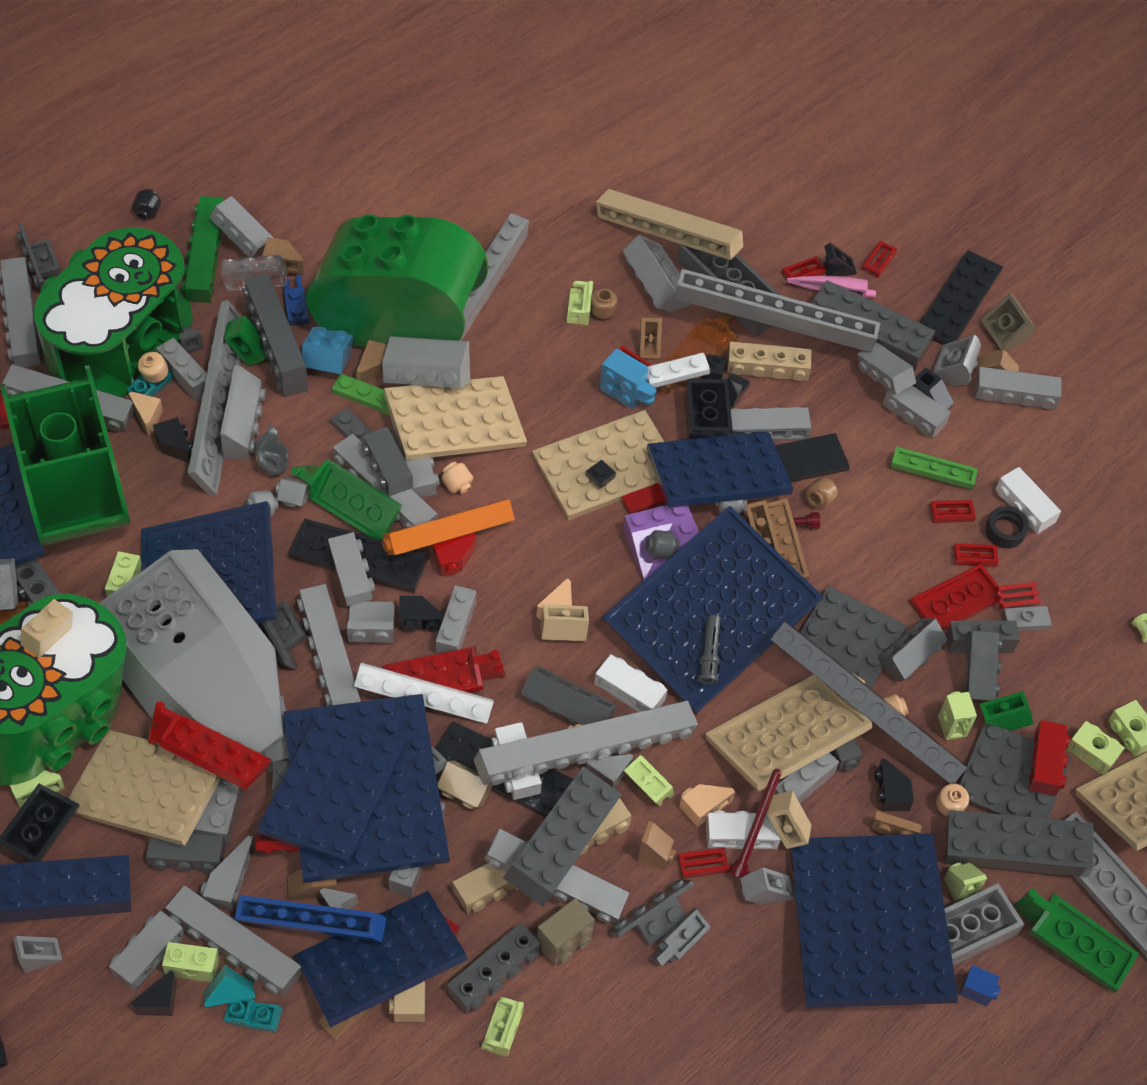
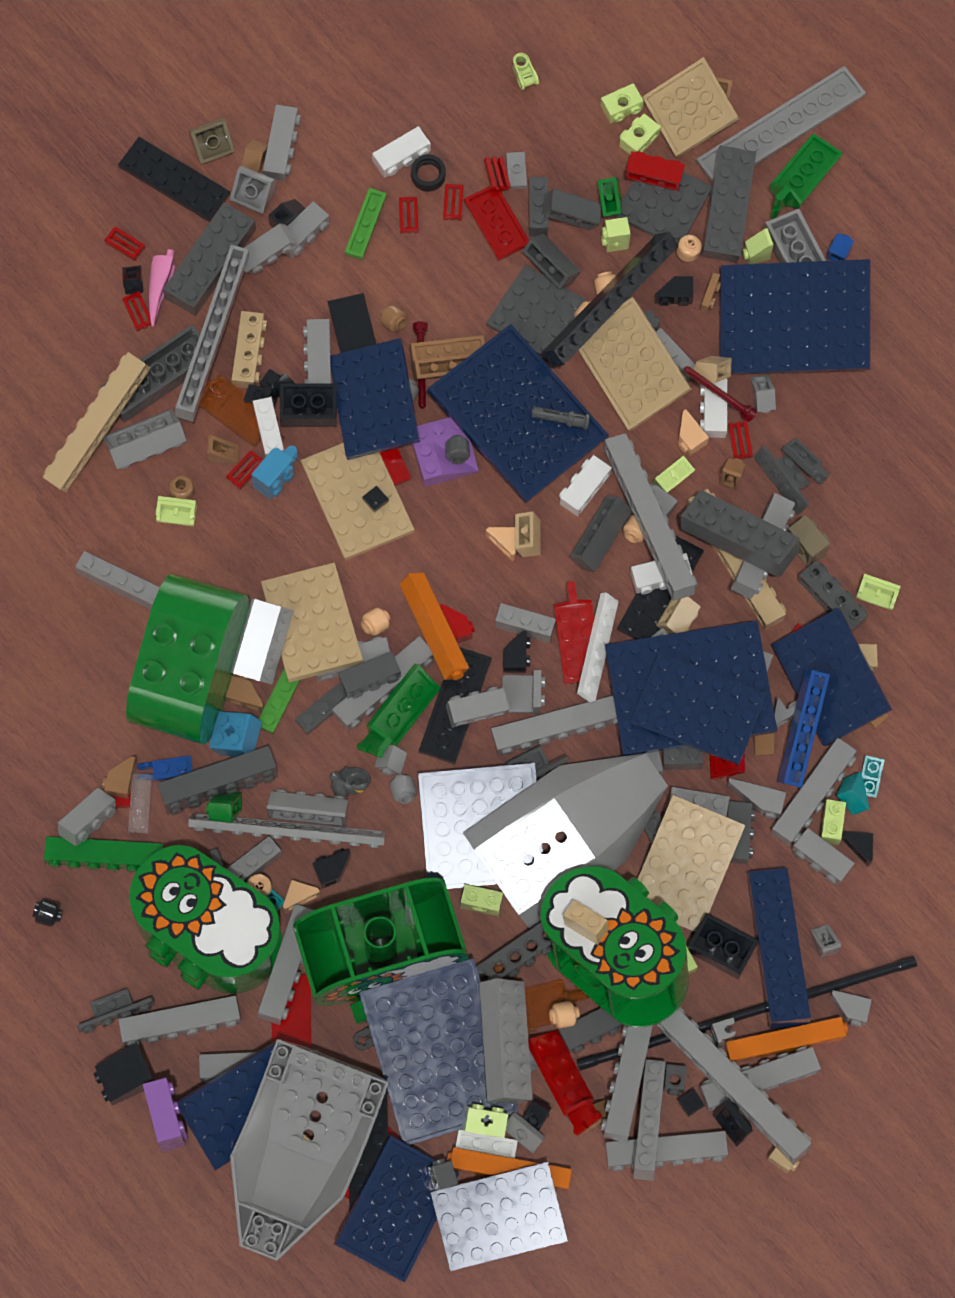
camera: 85 degrees left, 15 degrees up
red hinge [148,701,271,790] -> none

